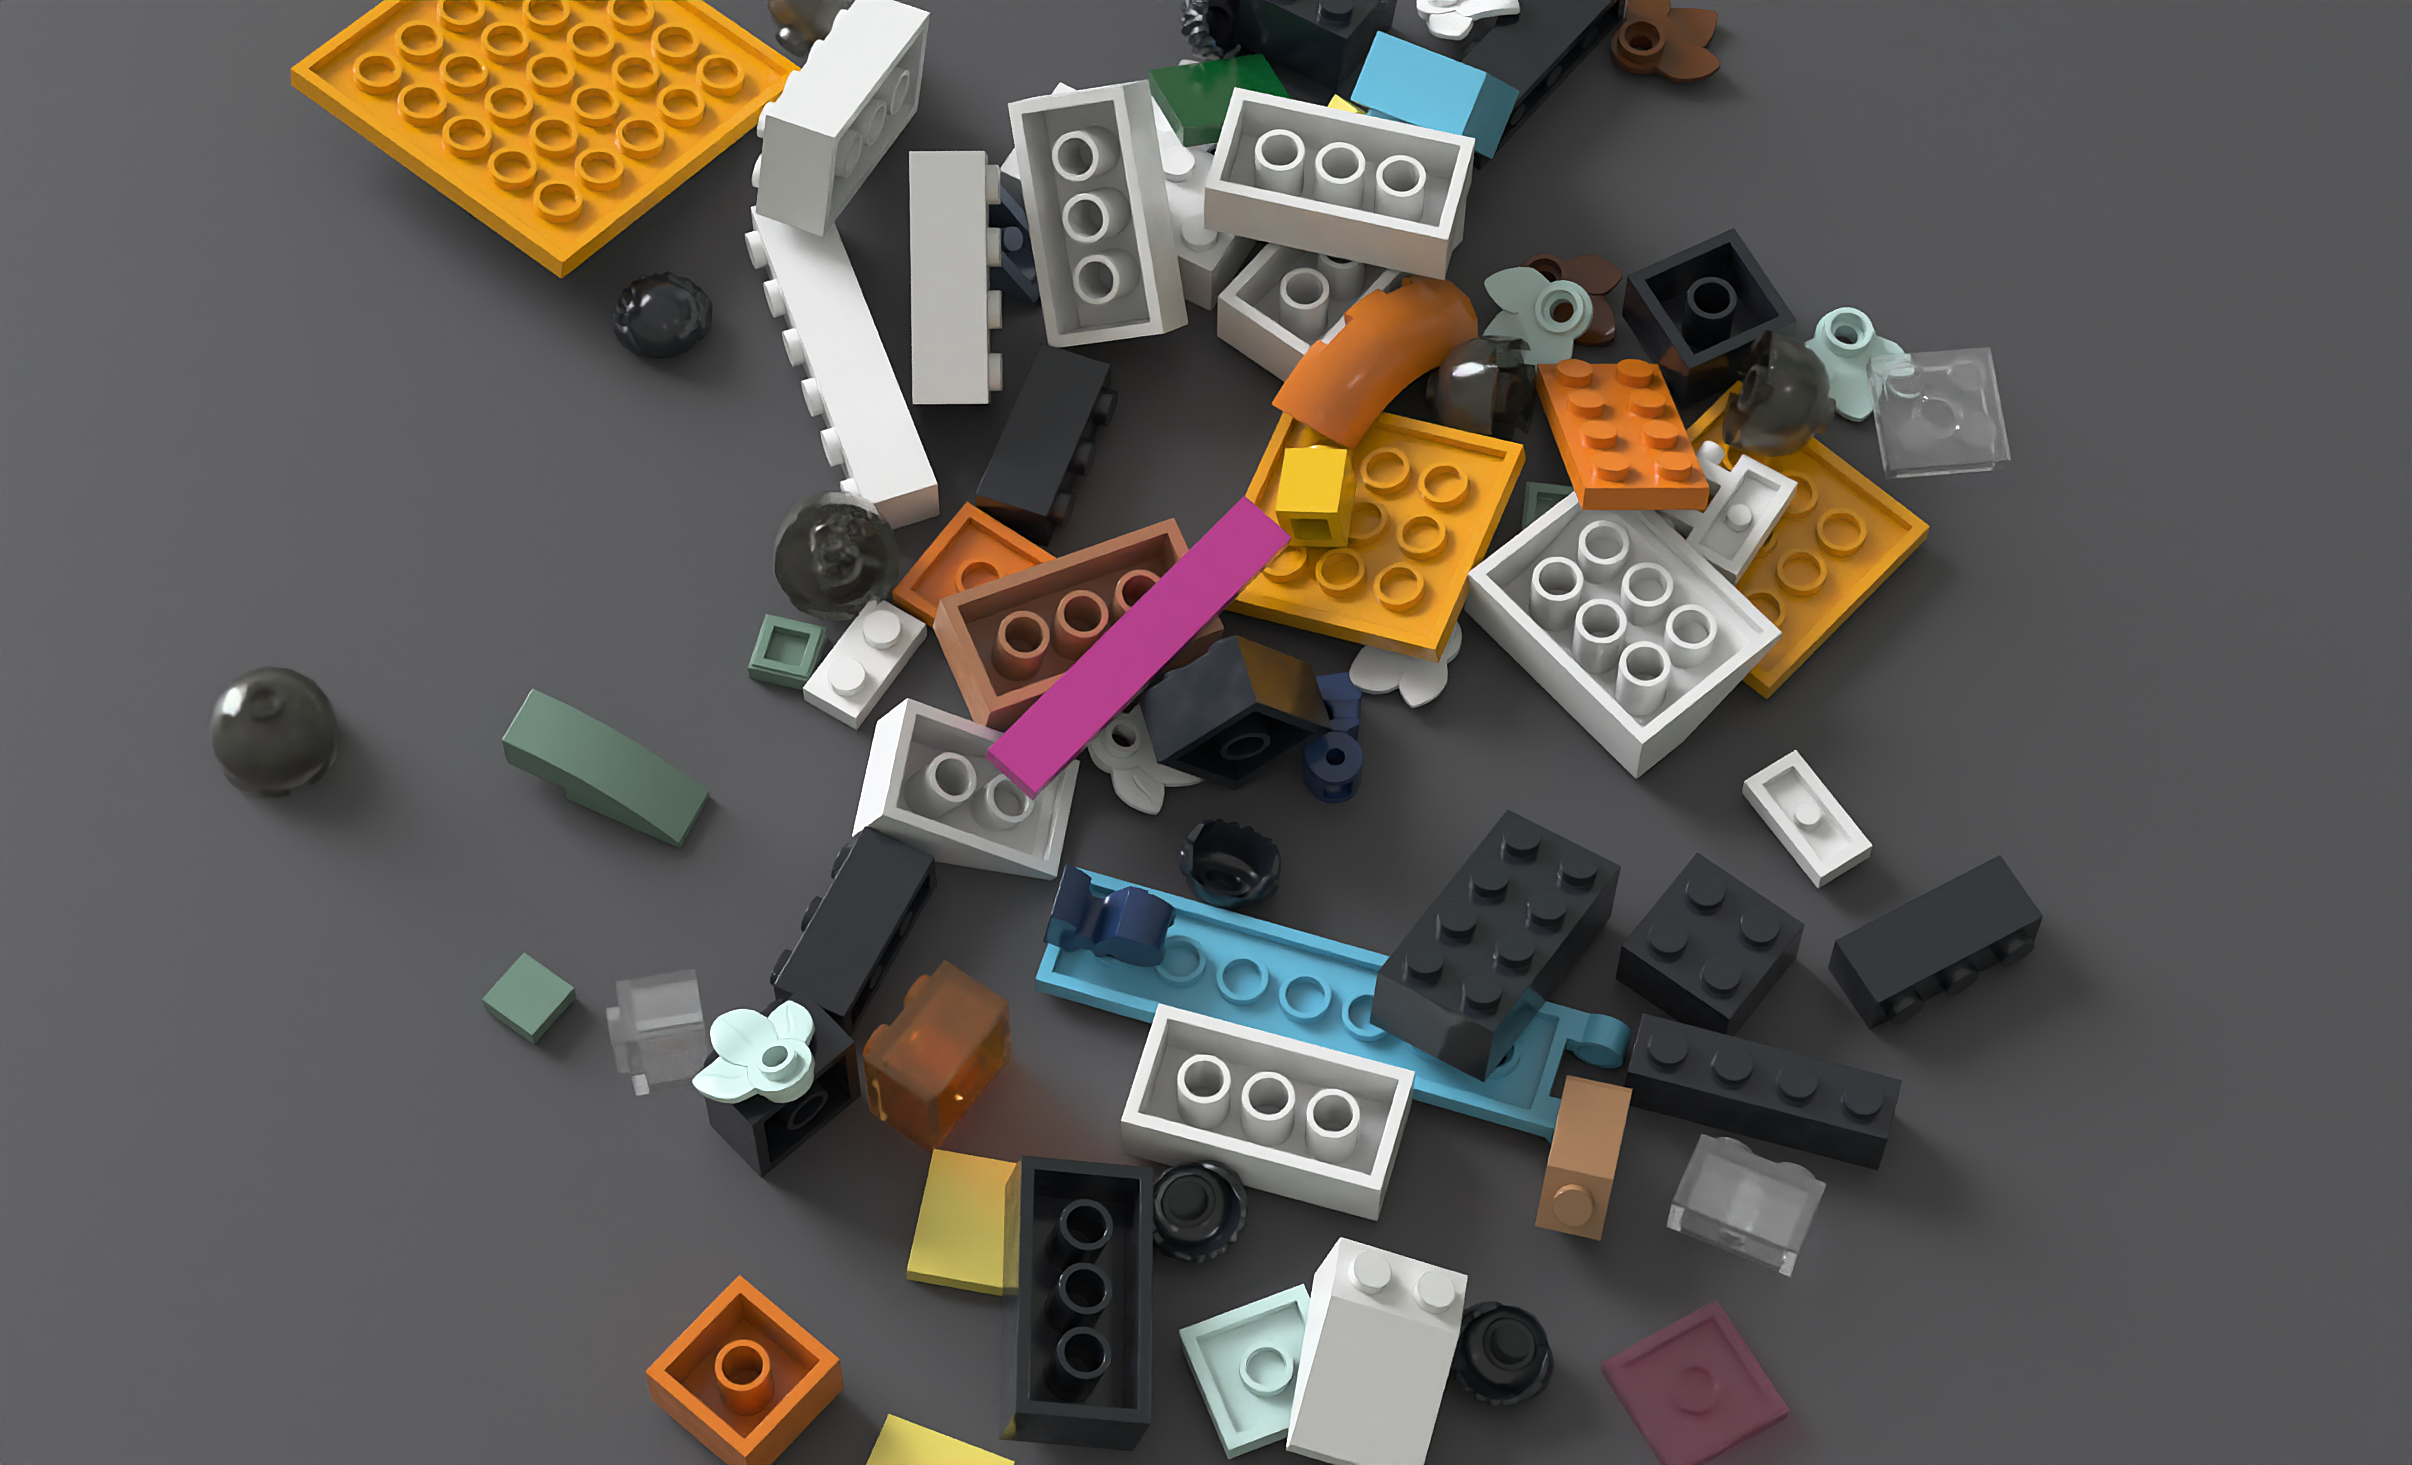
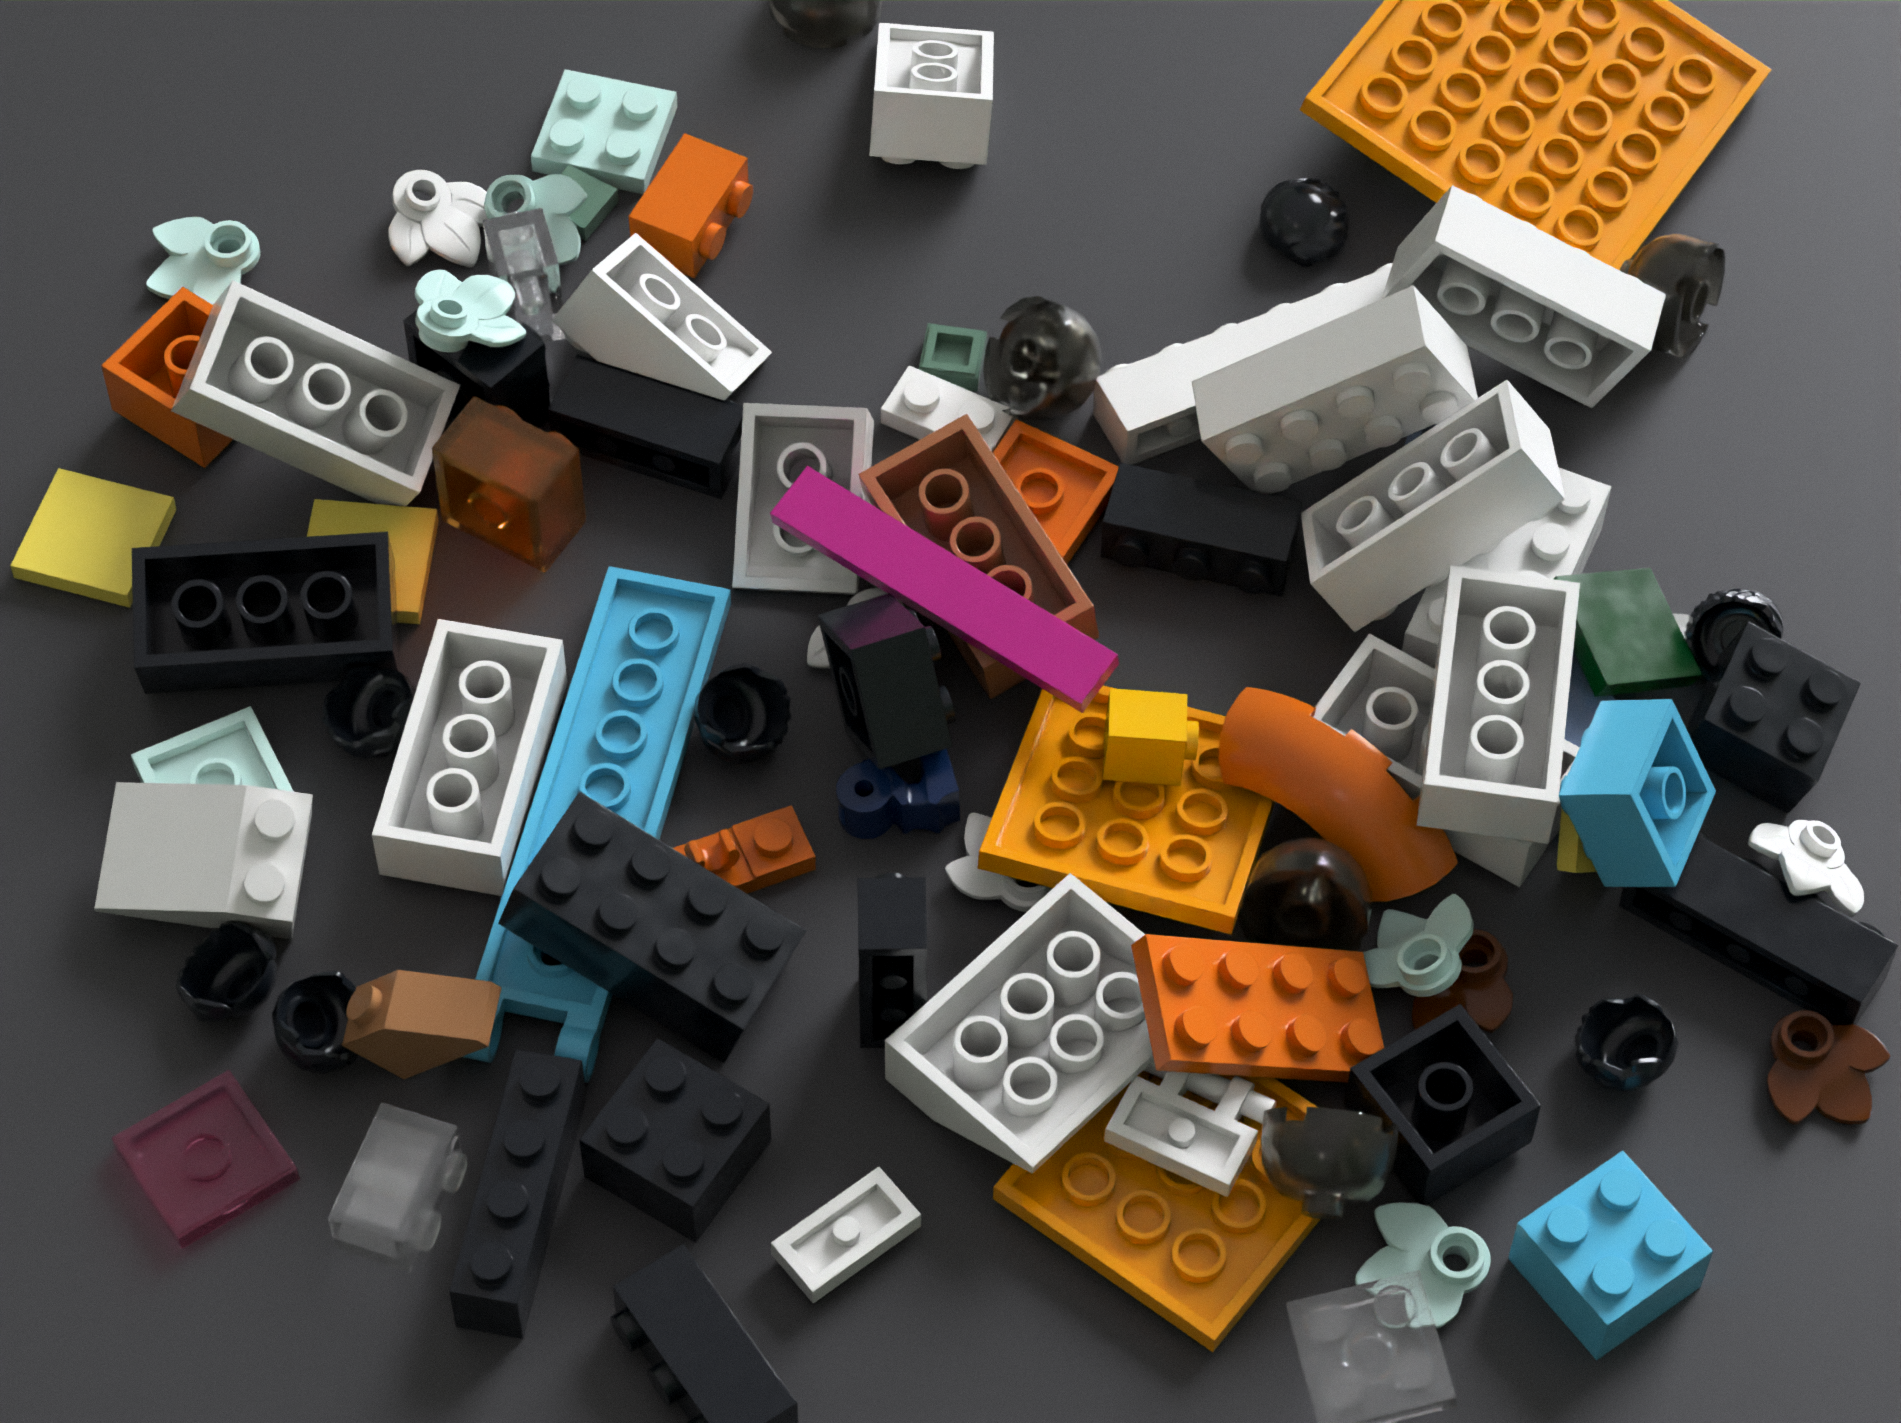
camera: 85 degrees right, 5 degrees down
sand green slope [502,688,710,848] -> none
dark blue leg [1043,864,1176,967] -> none
none -> light aqua plate [146,217,261,305]
none -> white brick [171,280,460,506]
none -> black hair [272,971,359,1074]
none -> white plate [388,170,492,268]
none -> light aqua plate [484,174,588,281]
none -> light aqua plate [531,69,677,194]
none -> white slope [551,233,772,401]
none -> orange brick [628,133,753,279]
none -> orange plate [673,805,816,894]
none -> black brick [857,873,927,1048]
none -> white slope [869,23,994,169]
none -> medium azure brick [1508,1150,1713,1360]
none -> black hair [1575,994,1679,1092]

